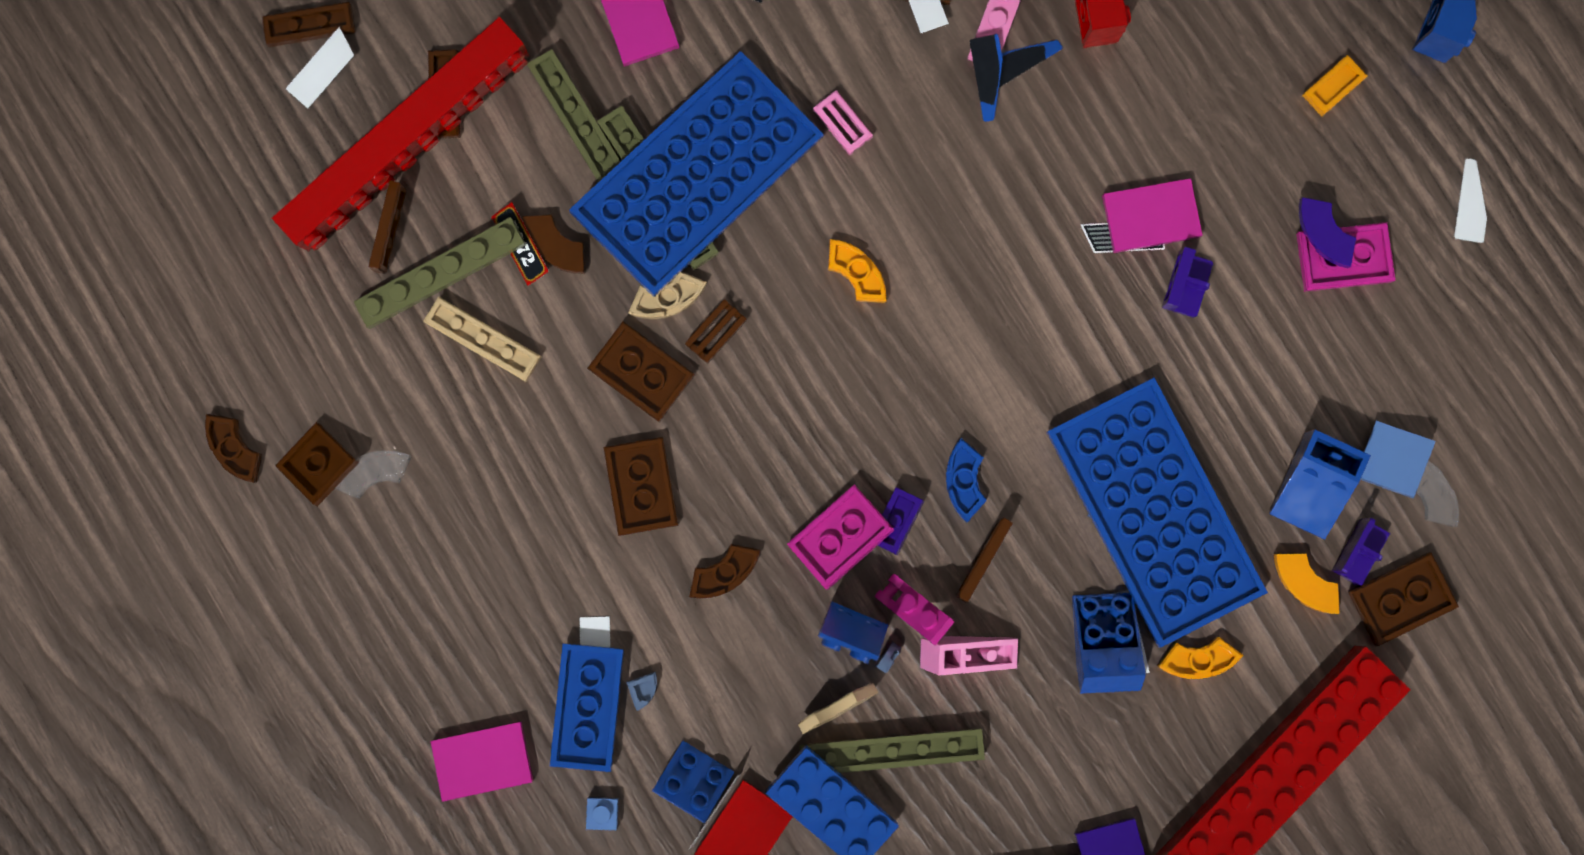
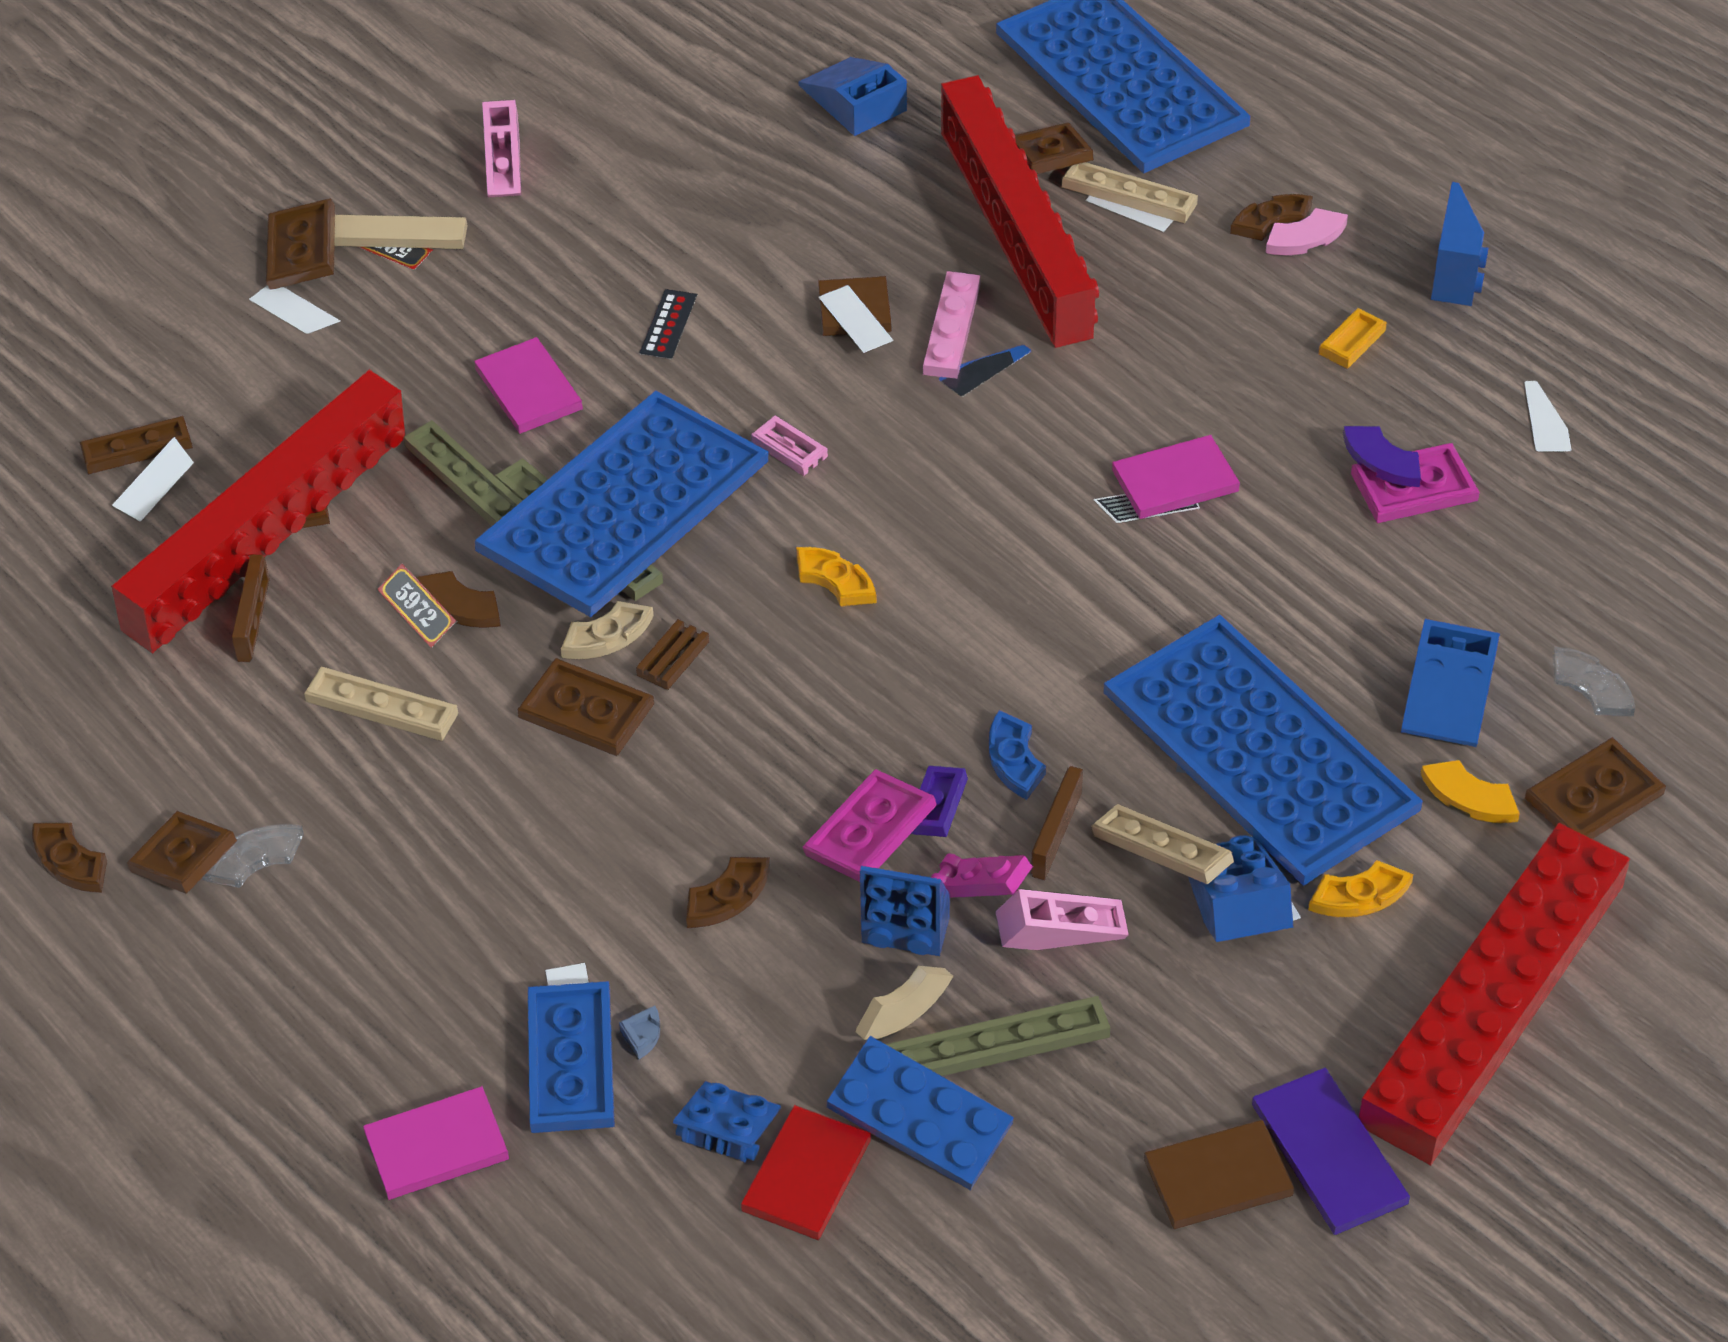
camera: 10 degrees left, 35 degrees down
olive plate [353,217,526,329] -> none
medium blue plate [586,797,619,830] -> none
reddish brown tile [603,437,678,536] -> none
white sticker [689,774,741,849] -> none
sand blue tile [875,641,901,673] -> none
black sticker [970,34,1003,122] -> none
dark purple panel [1162,247,1213,318] -> none
dark purple panel [1332,517,1390,586] -> none
medium blue tile [1360,421,1436,499] -> none
none -> tan tile [1091,804,1234,884]

